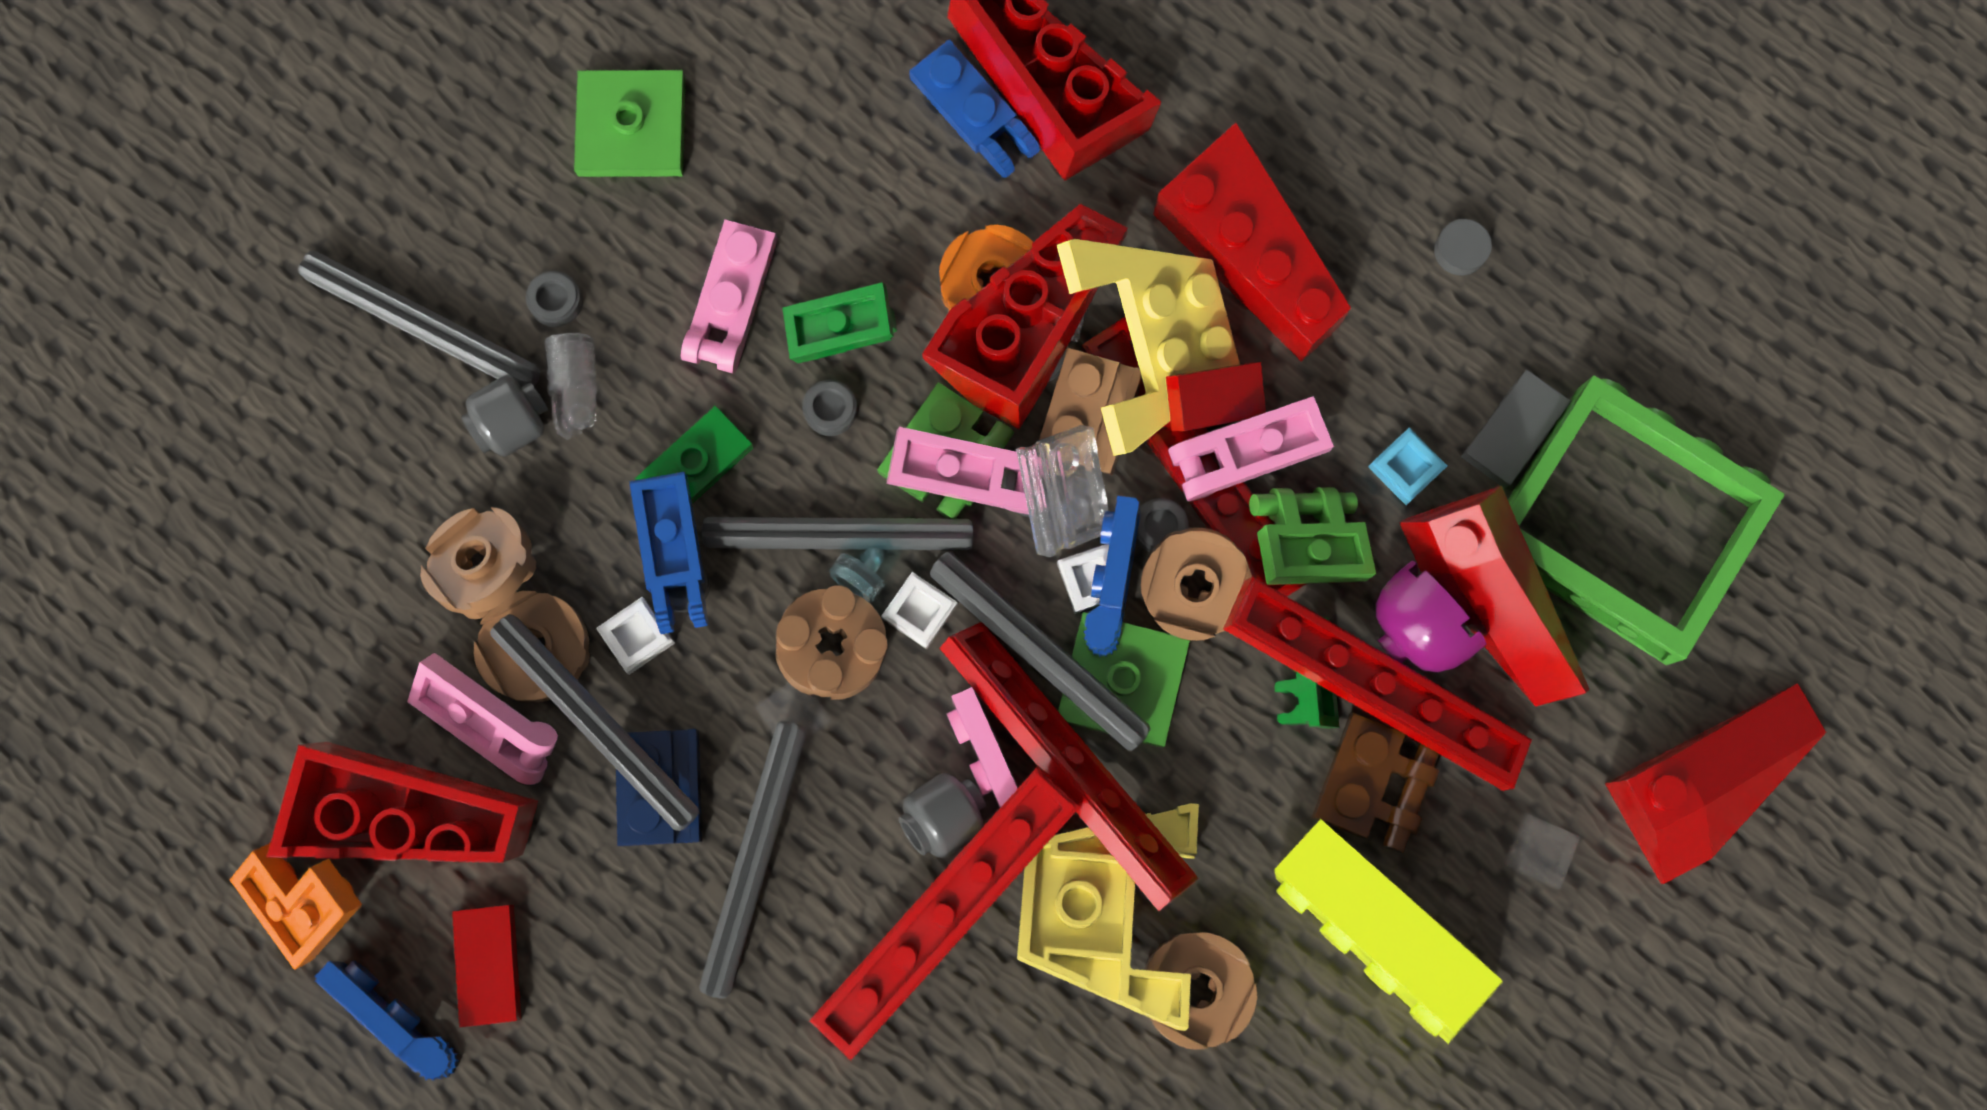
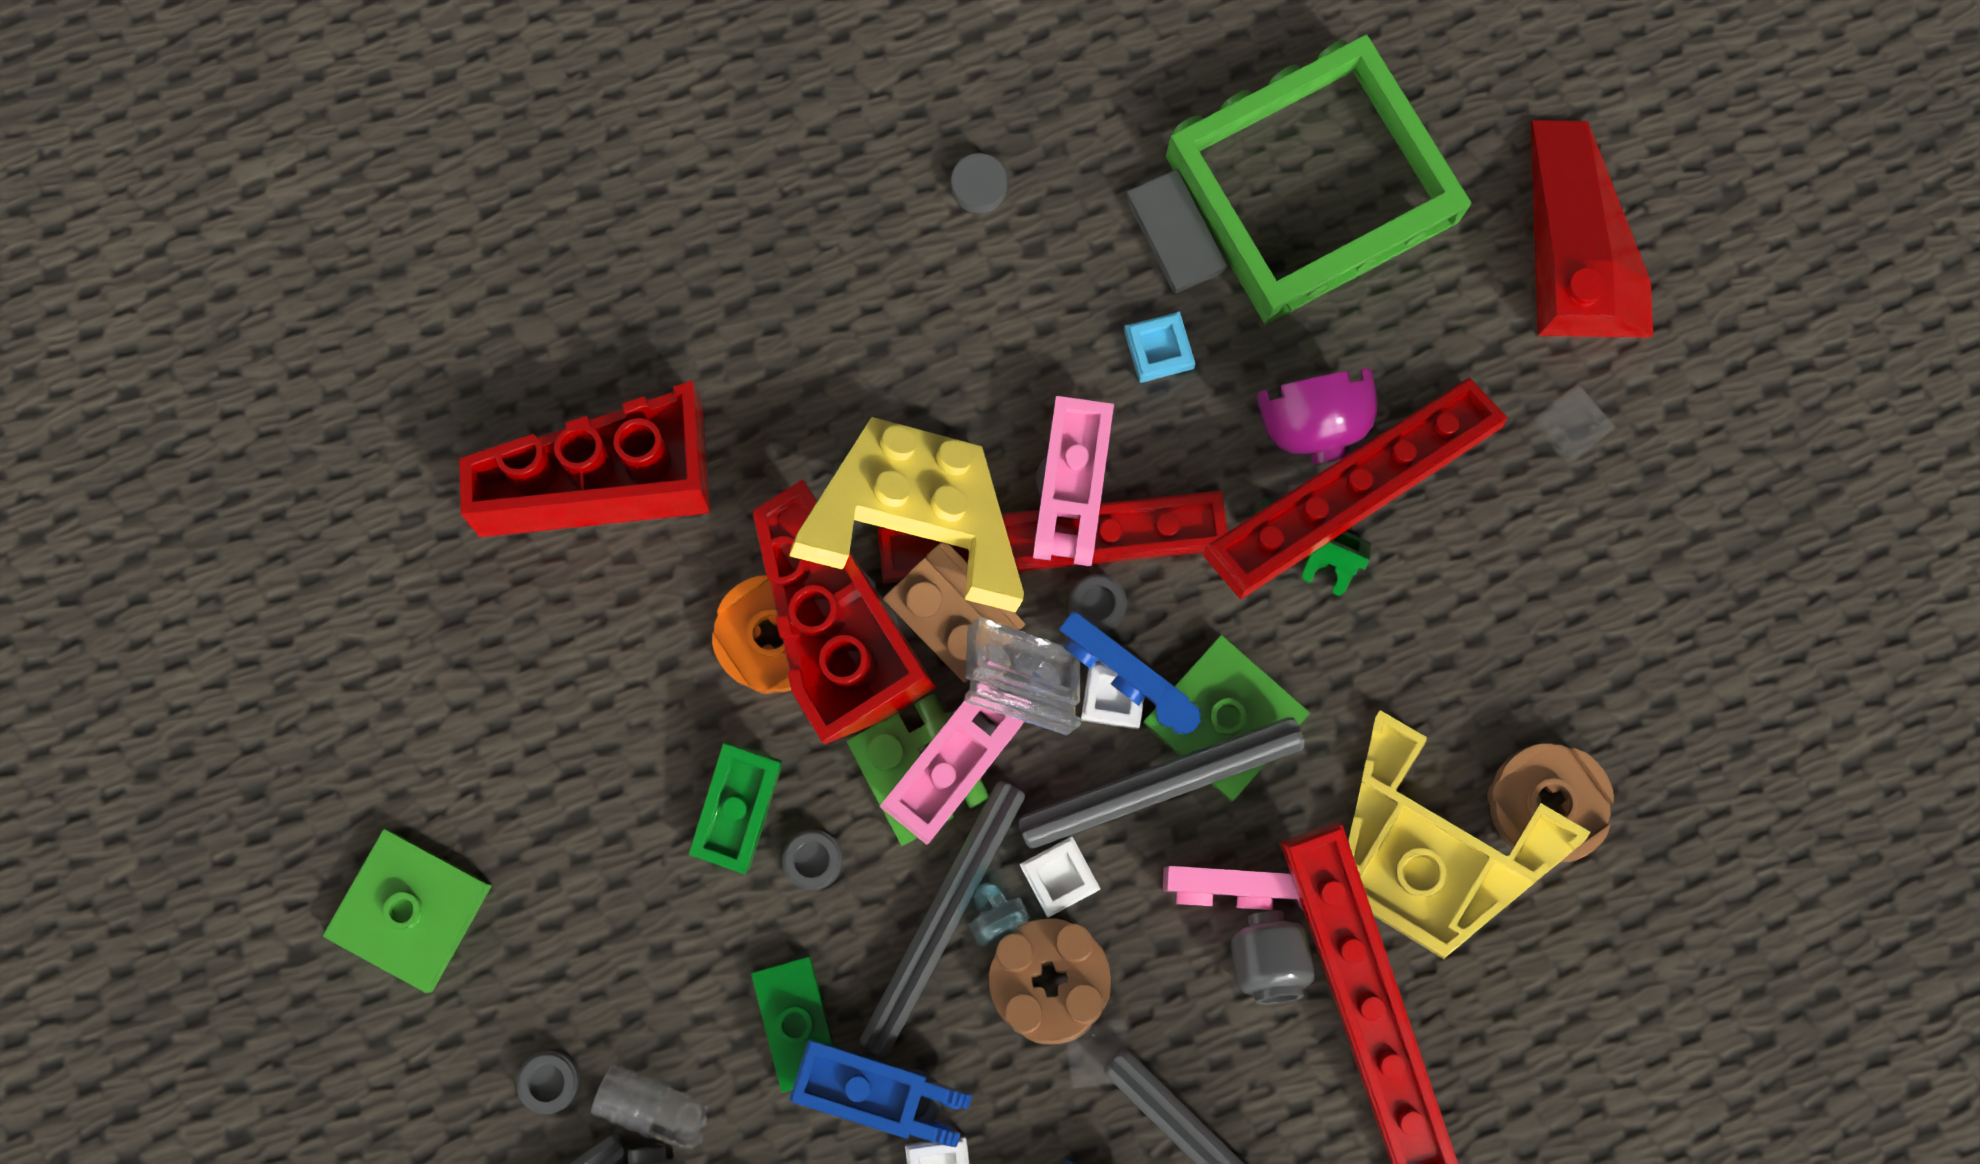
camera: 60 degrees left, 0 degrees up
bright pink plate [681,220,778,374] -> none
blue hinge [909,39,1040,178] -> none
red tile [939,622,1199,911] -> none
medium nougat plate [1141,528,1252,641] -> none
red wedge [1153,122,1351,362] -> none
red tile [1166,362,1266,431] -> none
bright green plate [1249,487,1376,585] -> none
neon yellow wedge [1274,820,1503,1044] -> none
reddish brown plate [1312,713,1439,853] -> none
red wedge [1399,485,1590,707] -> none

